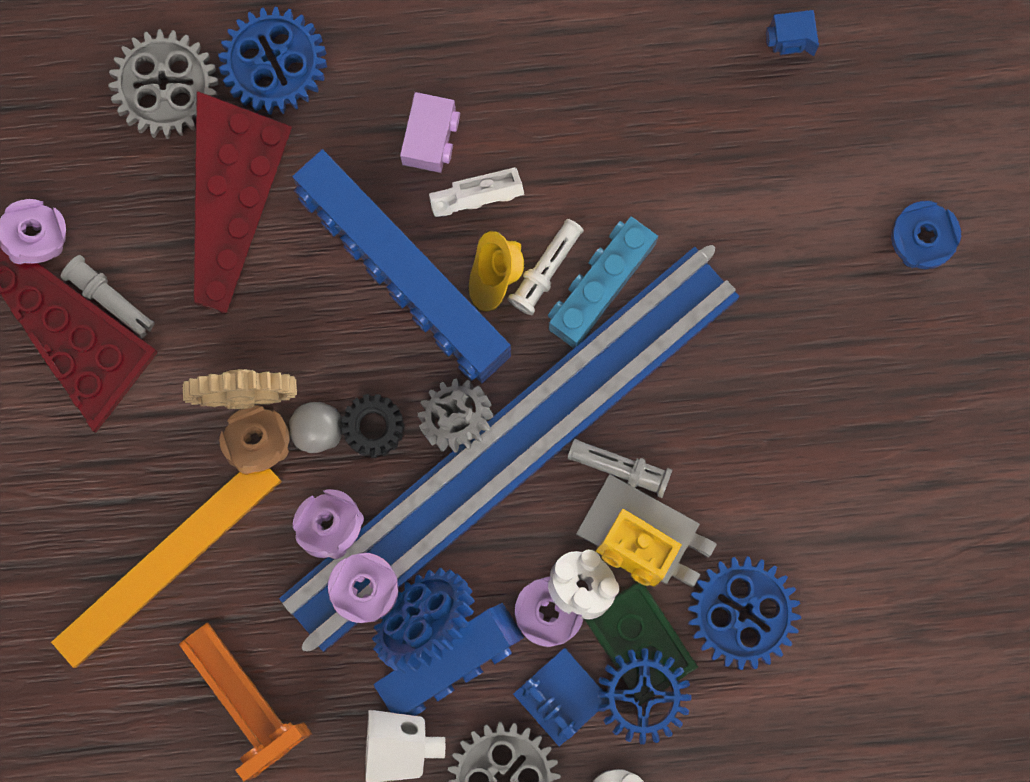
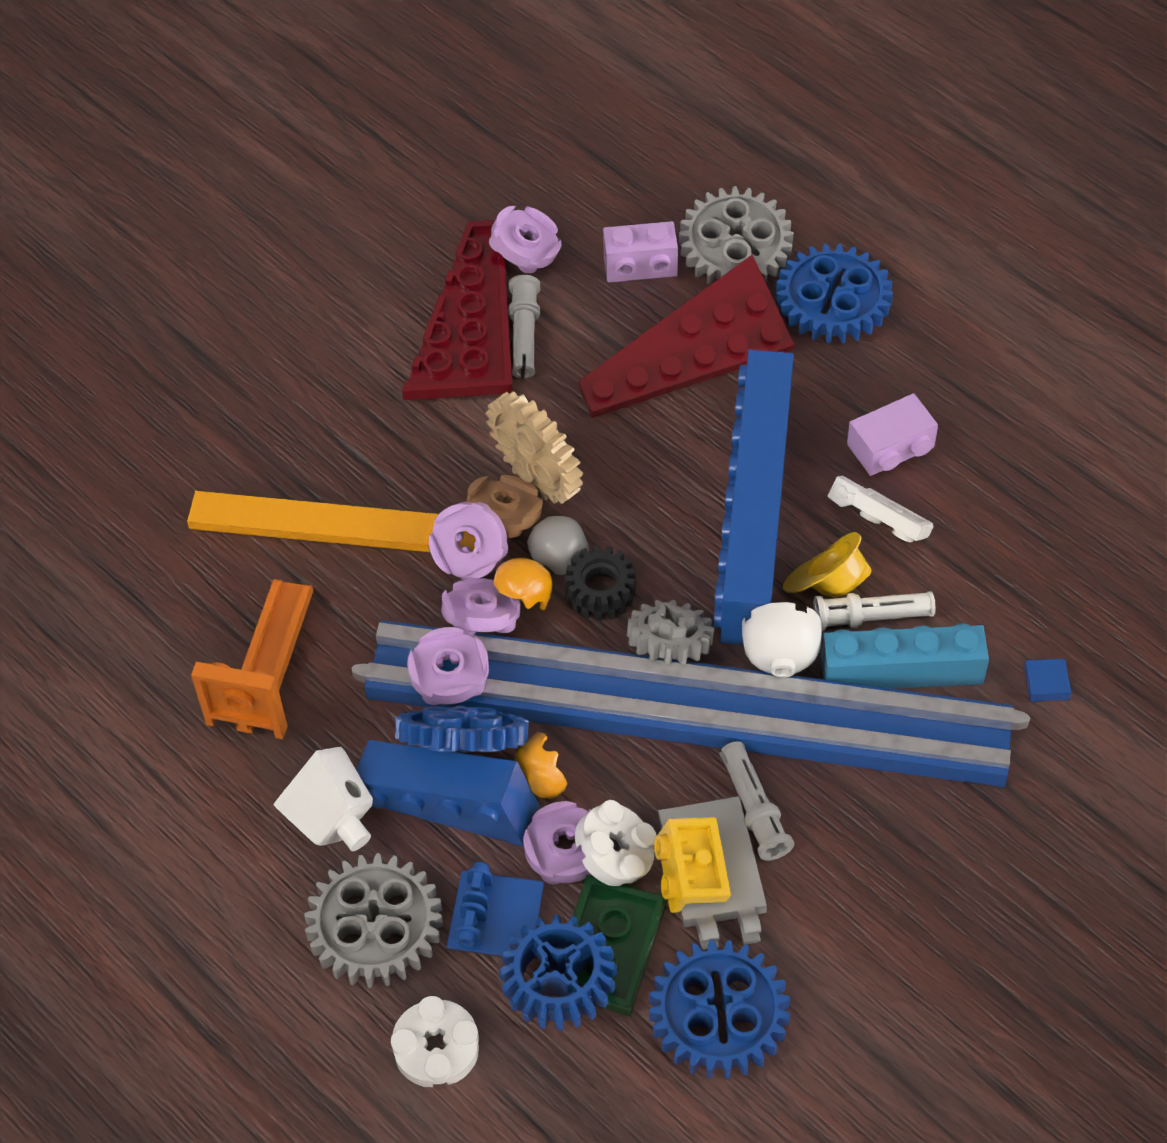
camera: 50 degrees right, 25 degrees down
none -> lavender plate [429,502,508,580]
none -> light orange hair [493,558,552,610]
none -> light orange hair [514,732,568,799]
none -> lavender brick [603,221,678,282]
none -> white cylinder [742,602,822,678]
none -> blue tile [1024,659,1071,702]

